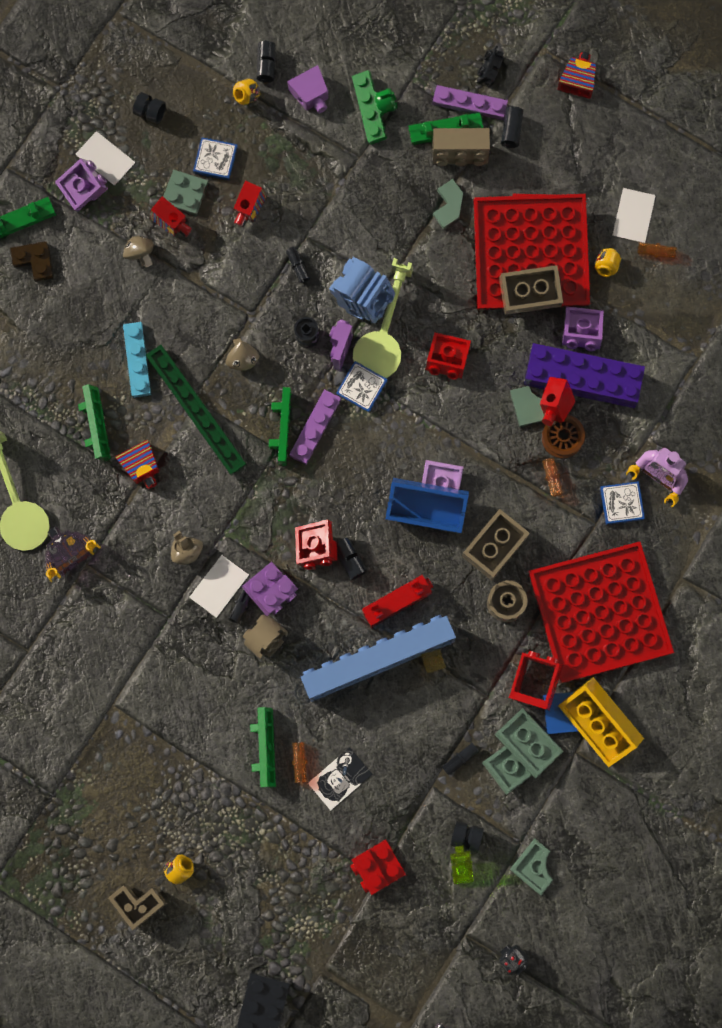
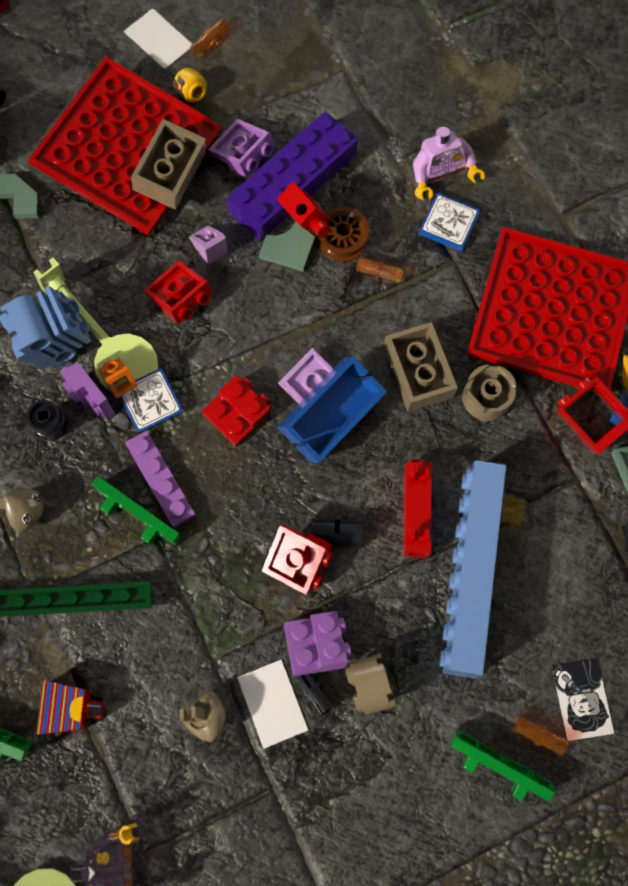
camera: 65 degrees left, 5 degrees down
none -> orange brick [98,357,137,399]
none -> lavender slope [189,225,228,266]
none -> red plate [201,375,271,447]

